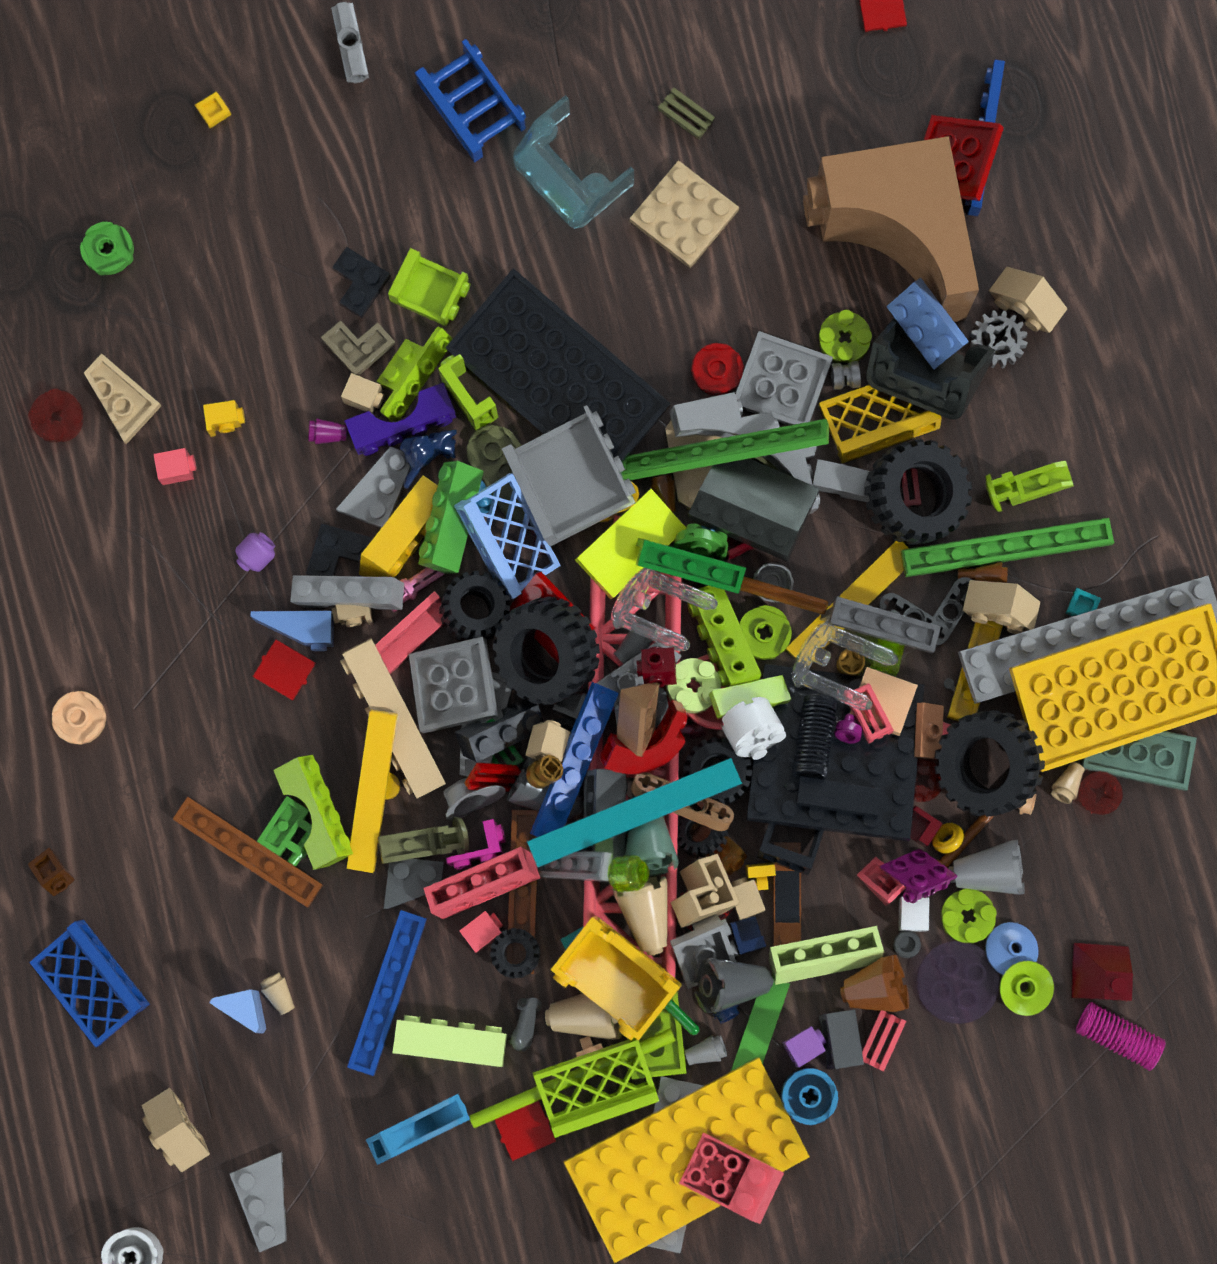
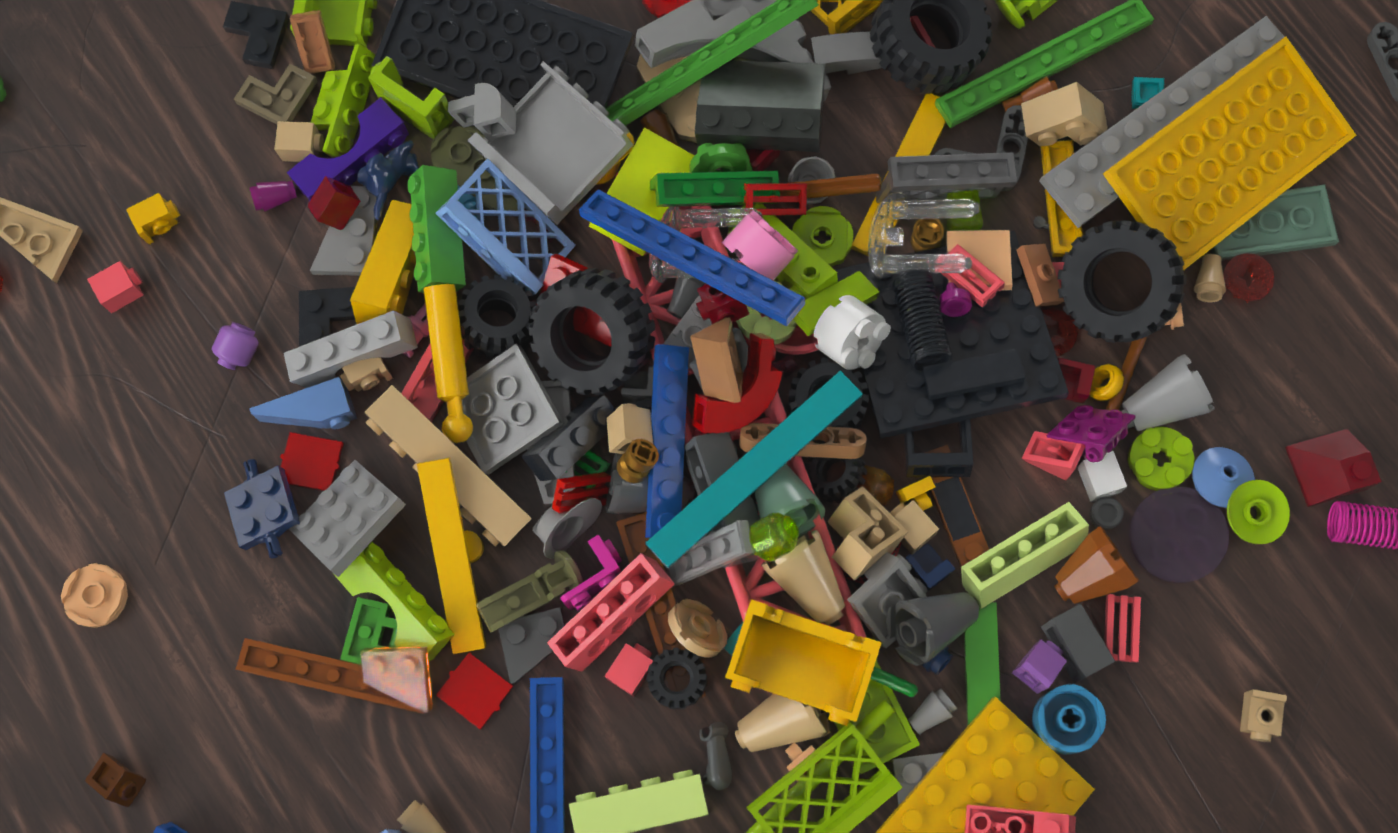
camera: 15 degrees left, 5 degrees down
none -> dark blue plate [224,459,300,558]
none -> light grey plate [289,460,406,577]
none -> nougat plate [290,10,335,74]
none -> dark red panel [308,176,361,230]
none -> clear orange wing [360,647,433,712]
none -> yellow piece [423,284,473,443]
none -> red piece [436,653,514,730]
none -> light grey brick [448,83,516,140]
none -> blue tile [579,189,805,327]
none -> tan tile [668,599,727,658]
none -> bright pink brick [722,210,798,280]
none -> red tile [744,183,807,215]
none -> tan brick [1240,689,1287,742]

